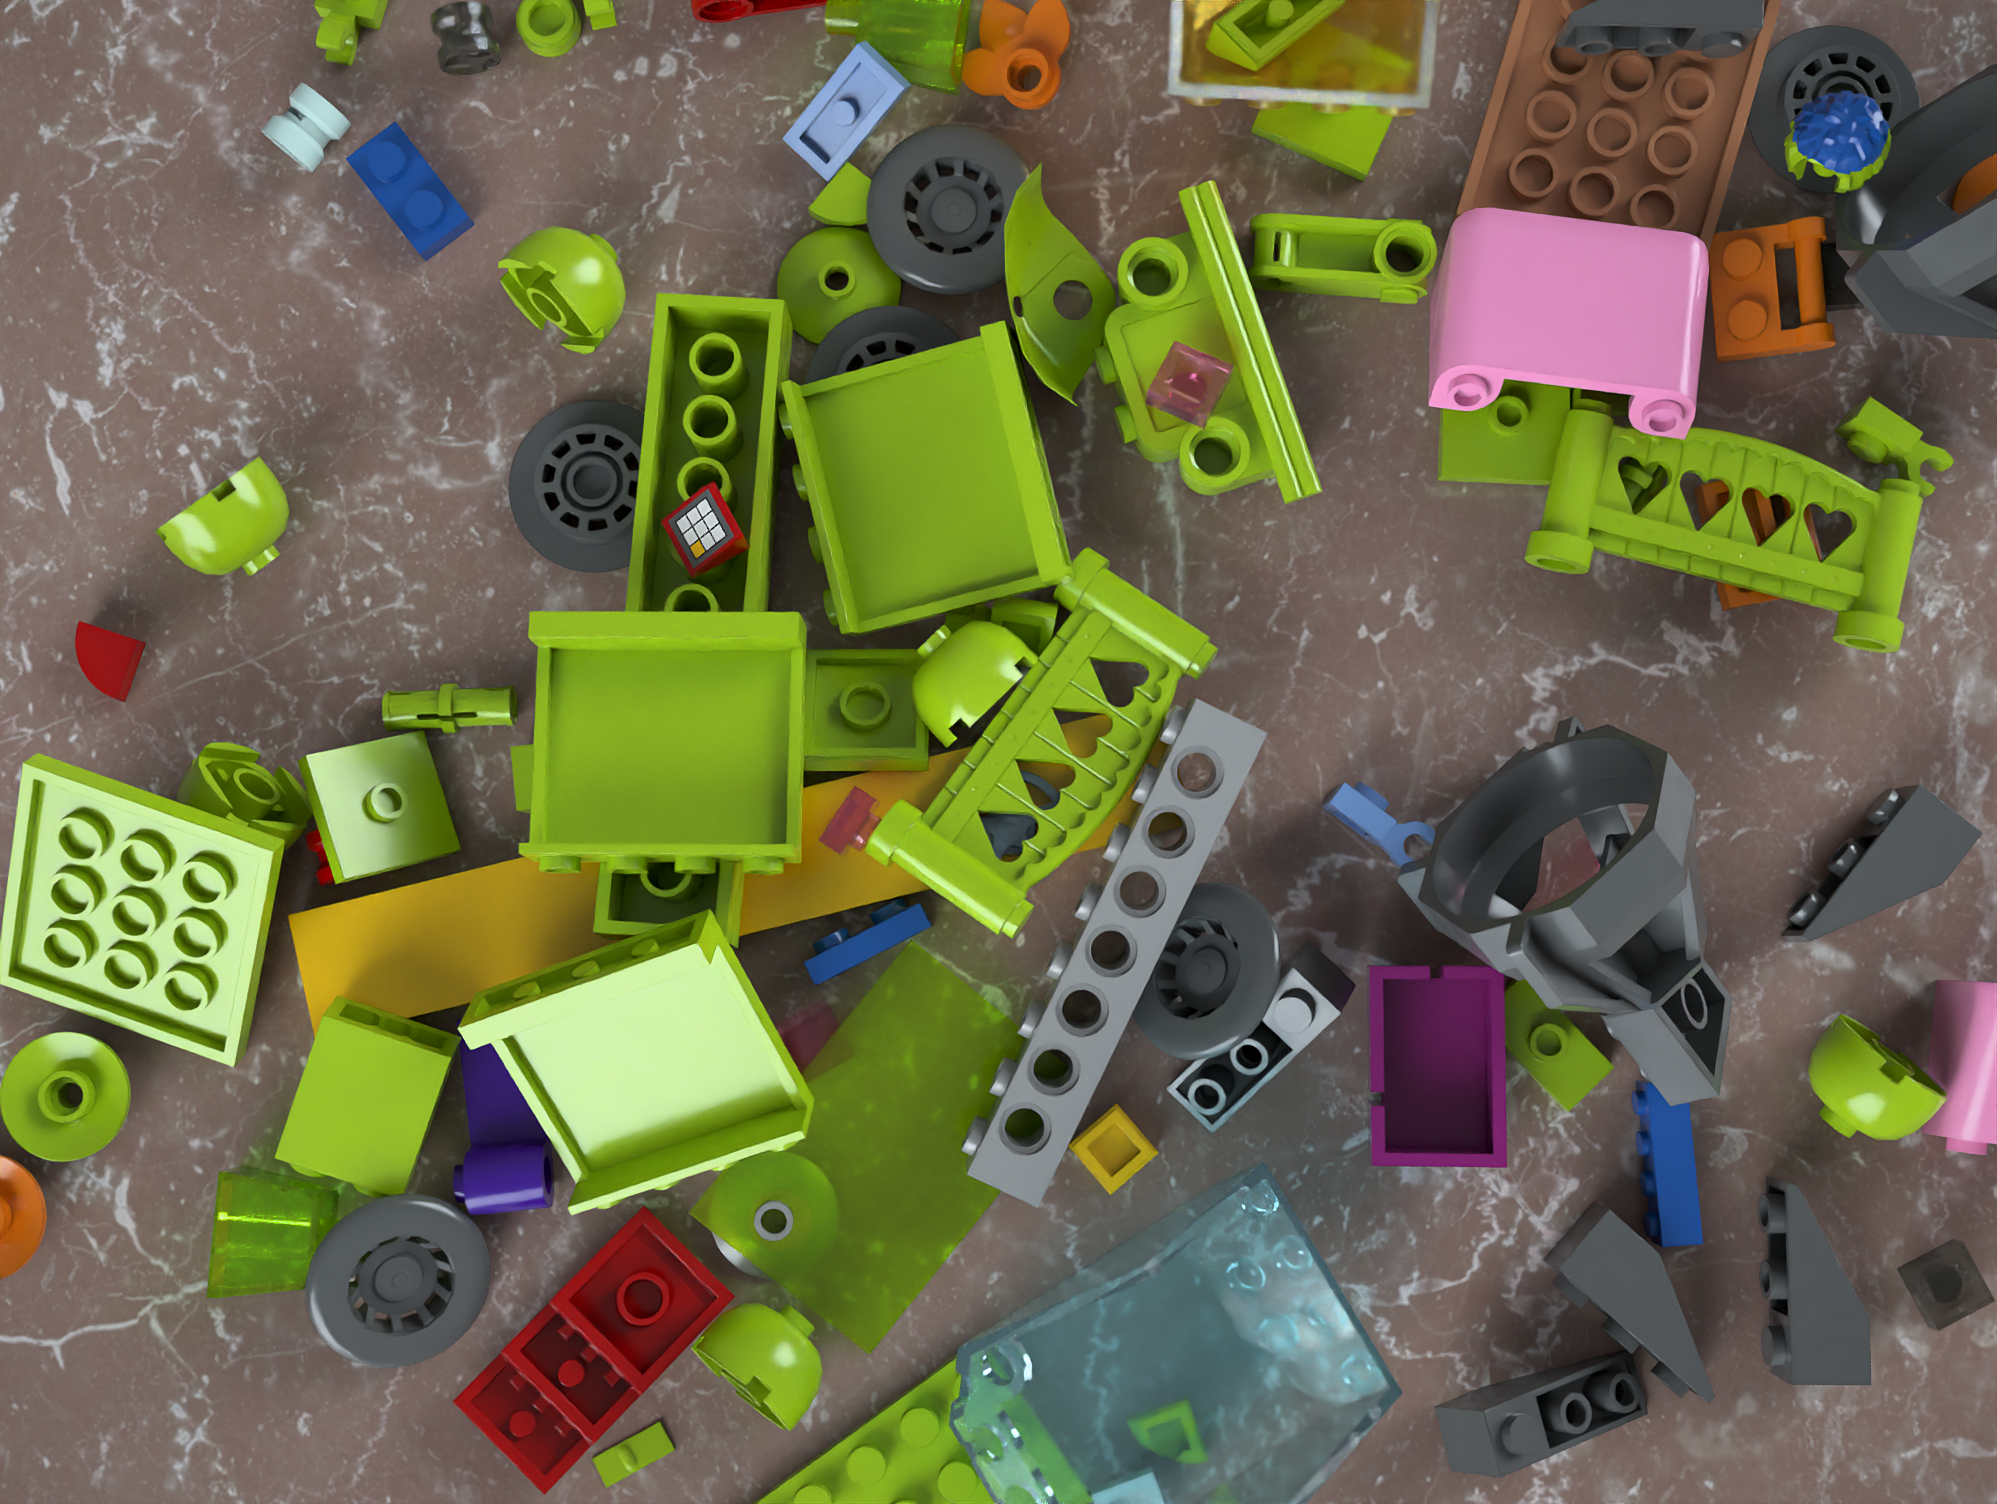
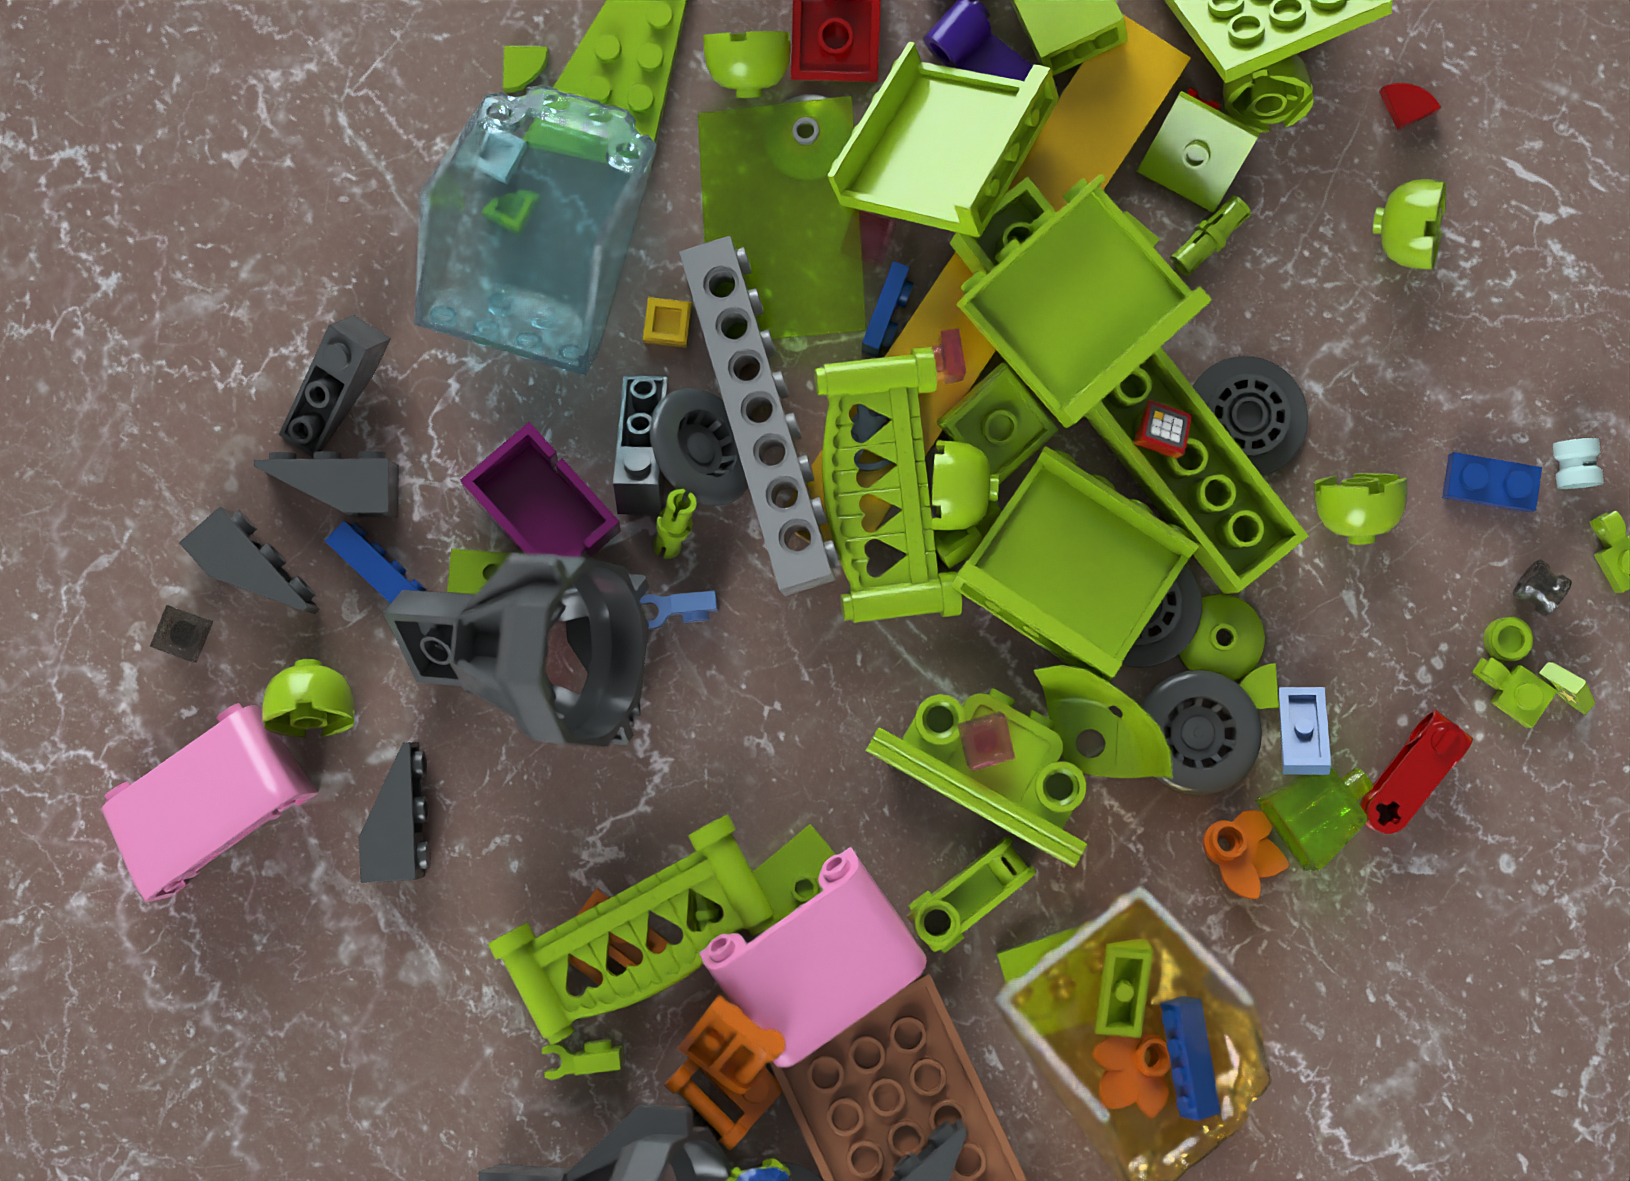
camera: 135 degrees right, 0 degrees up
none -> lime pin [653,489,697,559]
none -> orange plate [677,995,786,1094]

